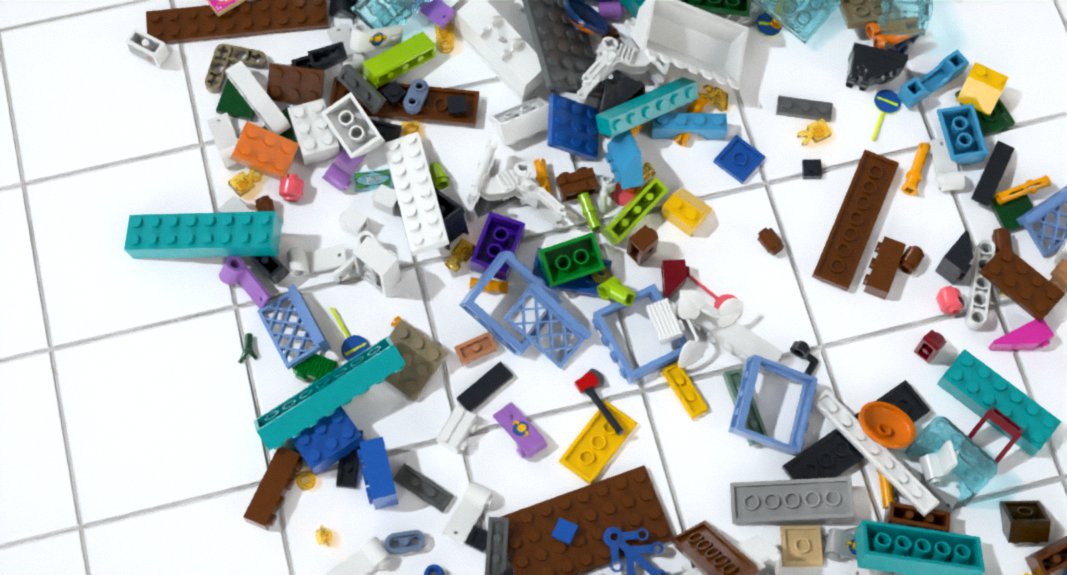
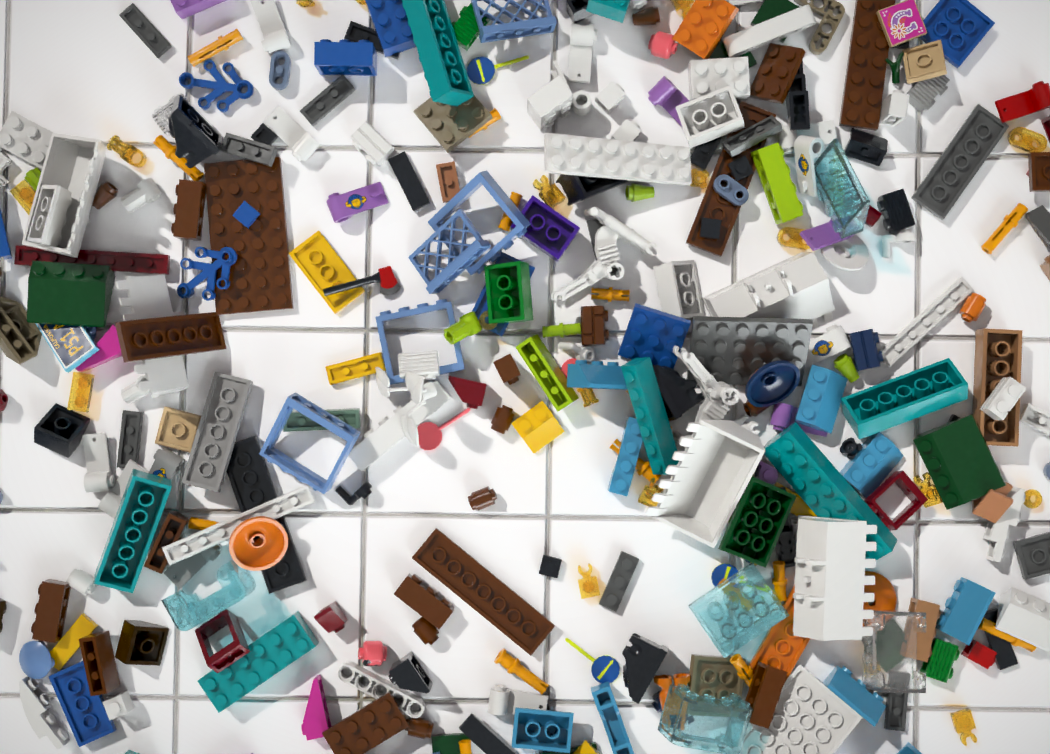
camera: 110 degrees right, 20 degrees up
clear light blue tile [353,169,393,192] -> none
blue tile [713,135,766,184] -> none
white door [919,440,959,485] -> none
none -> reddish brown brick [491,405,515,434]

